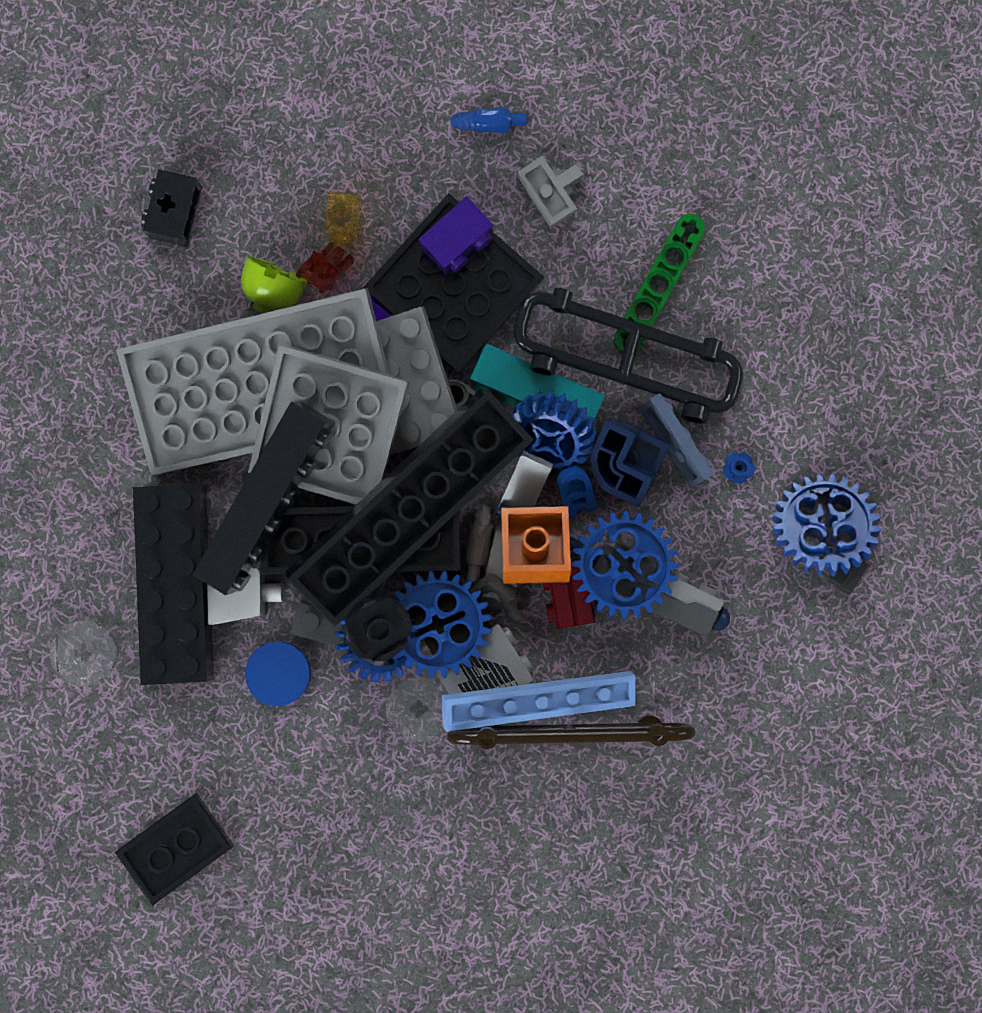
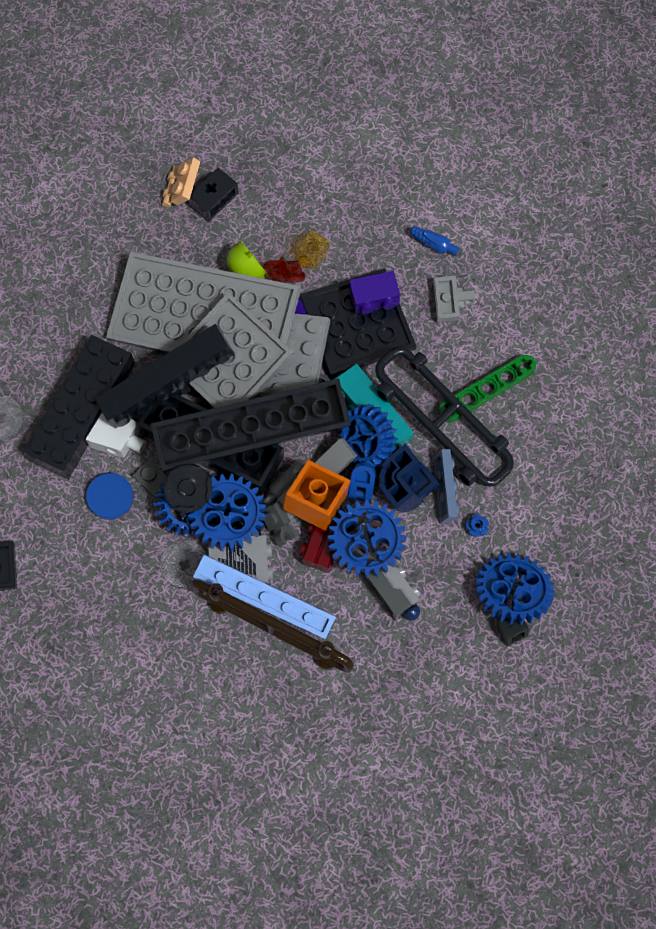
camera: 30 degrees right, 15 degrees down
none -> light nougat plate [162,157,200,208]

